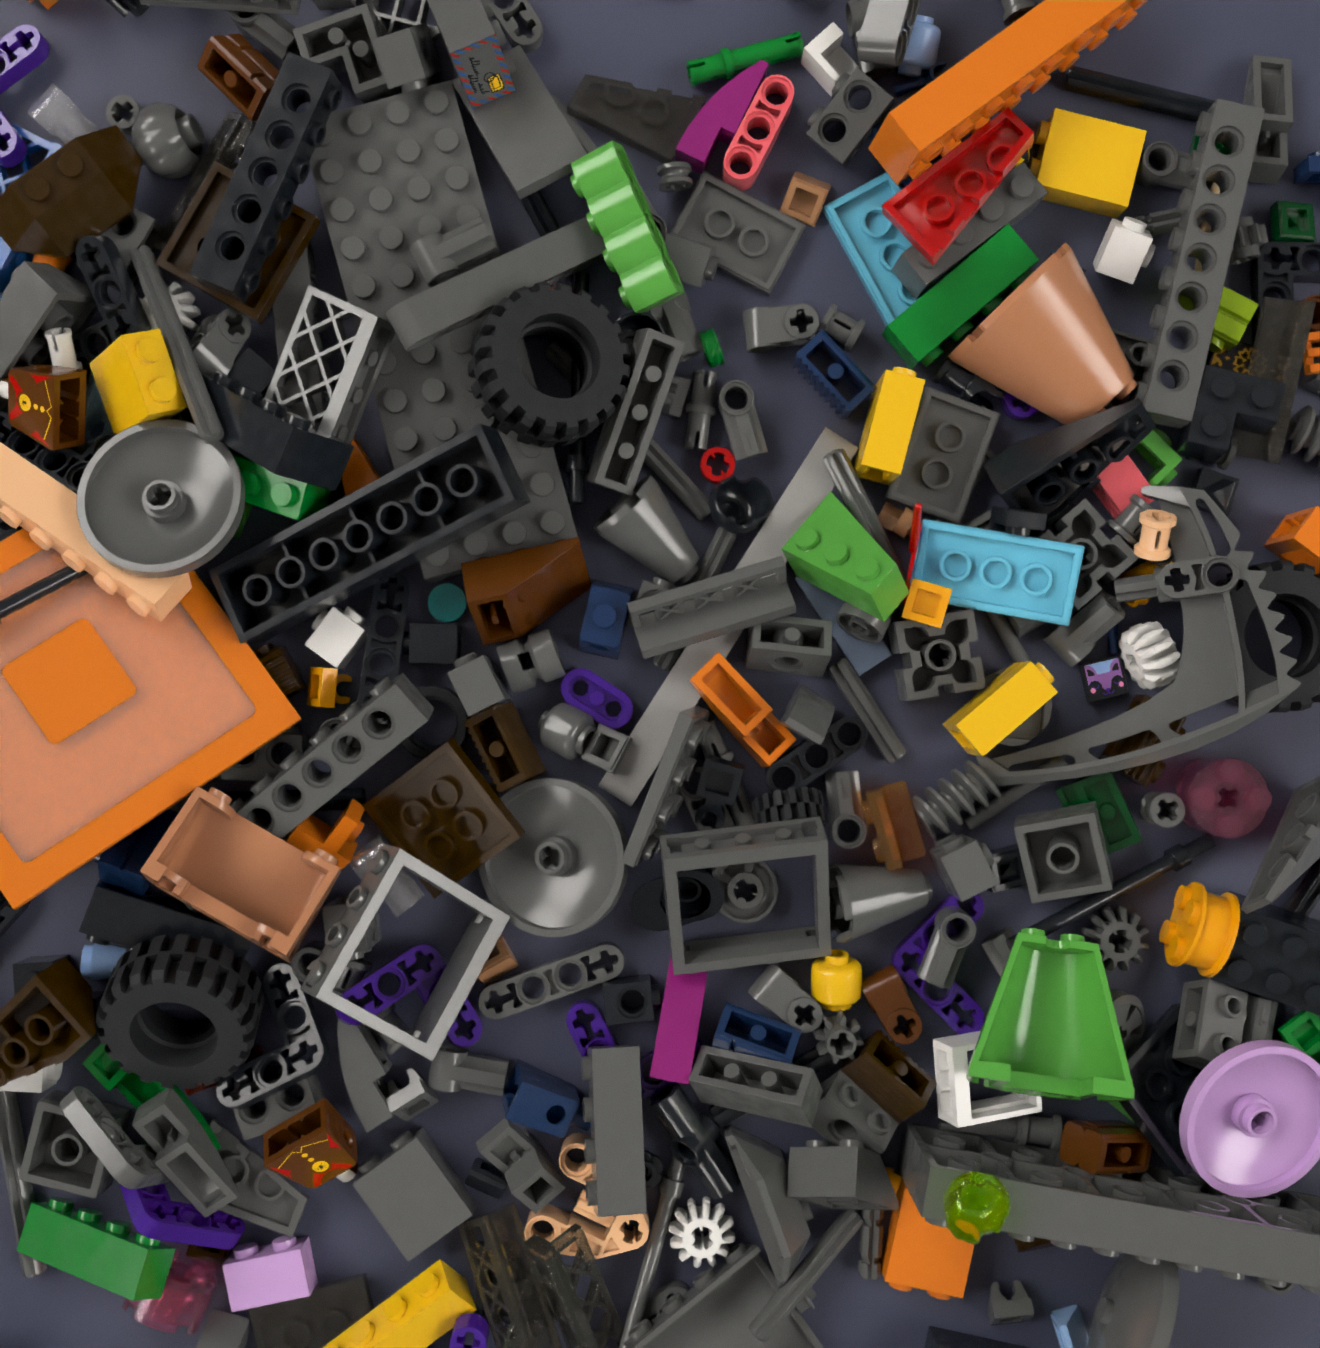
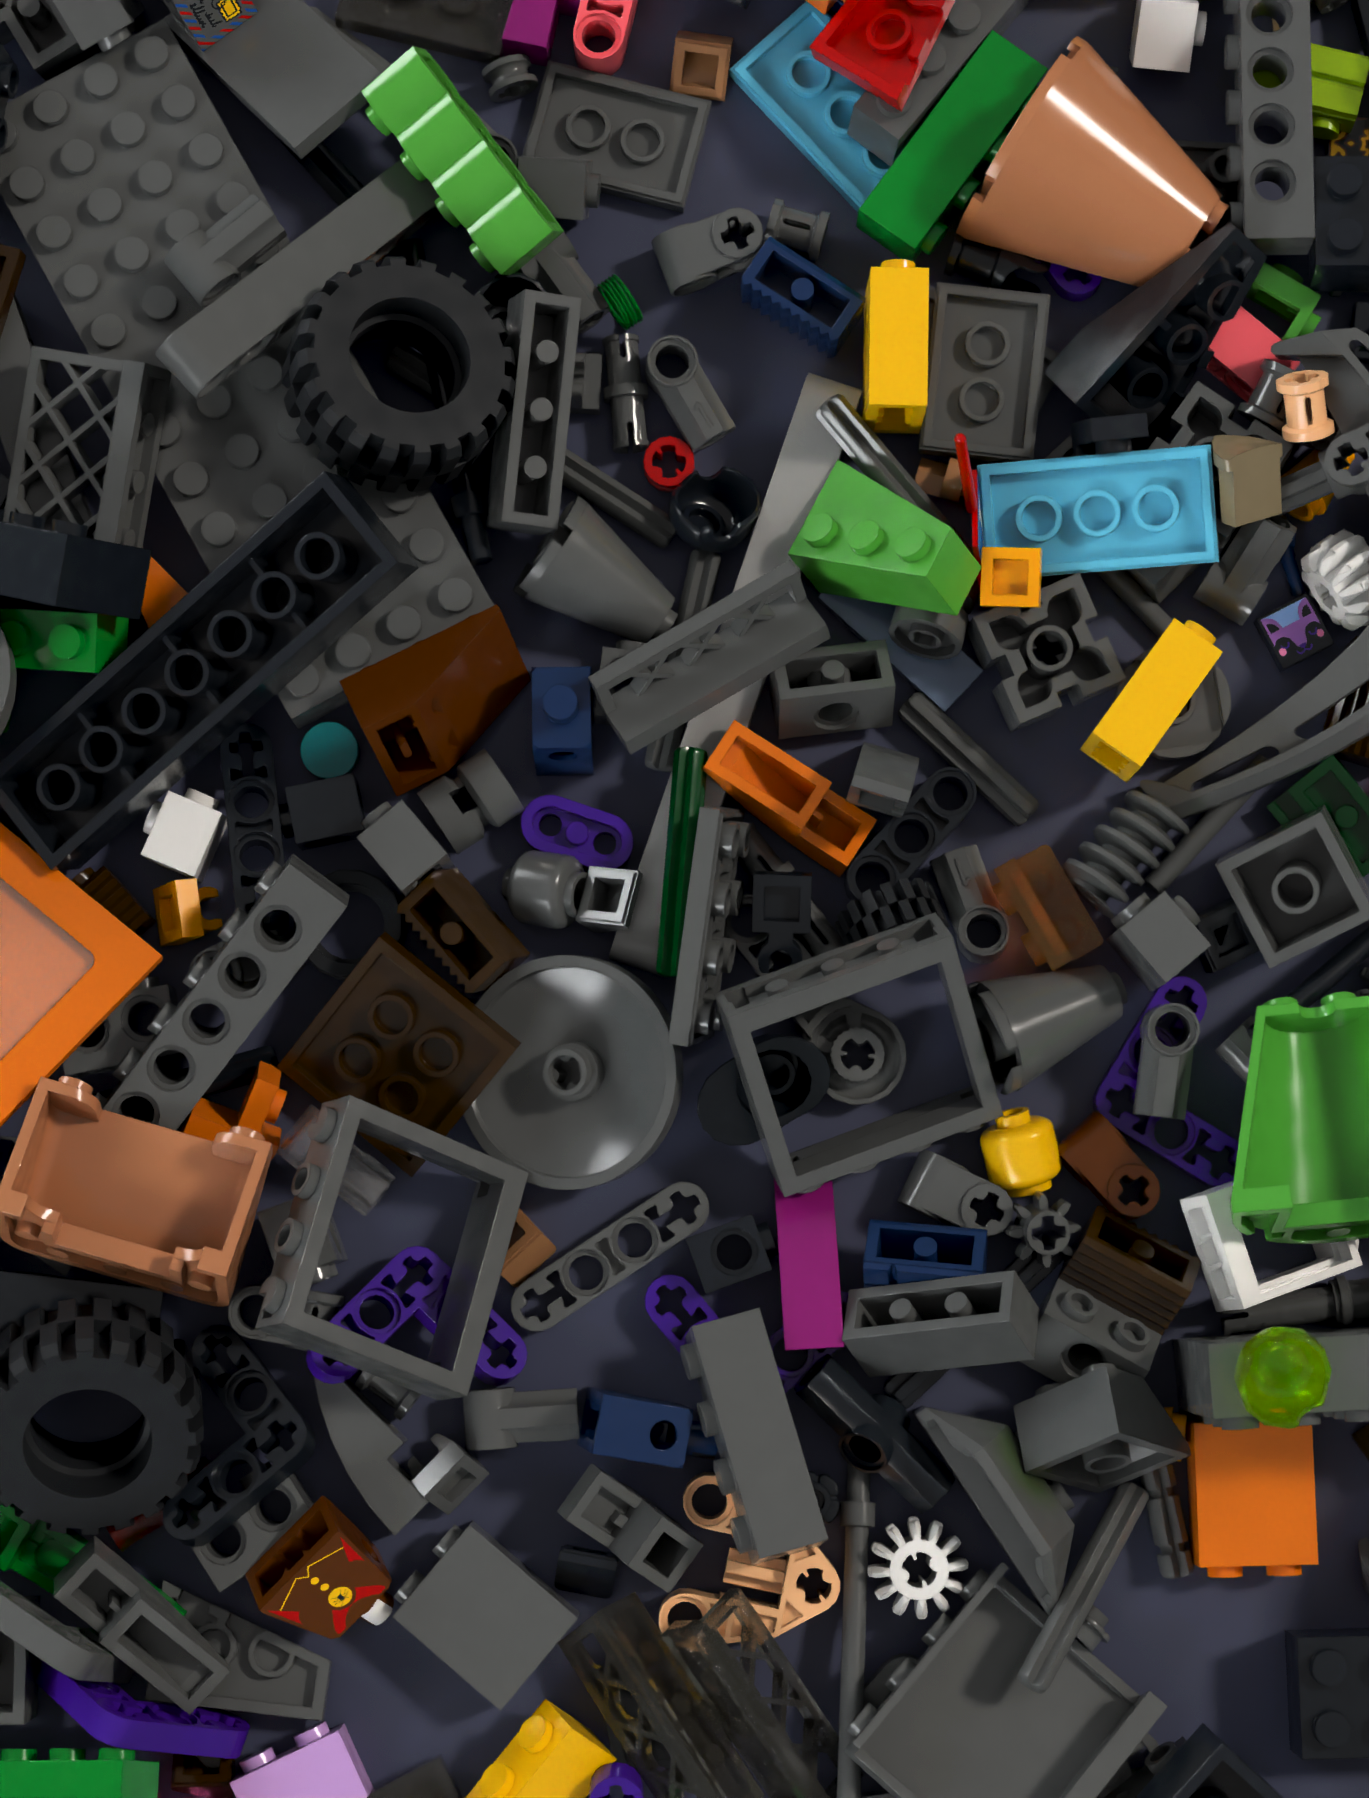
camera: 15 degrees left, 5 degrees down
none -> dark green axle [656,747,708,978]
none -> dark tan tile [1212,435,1283,528]

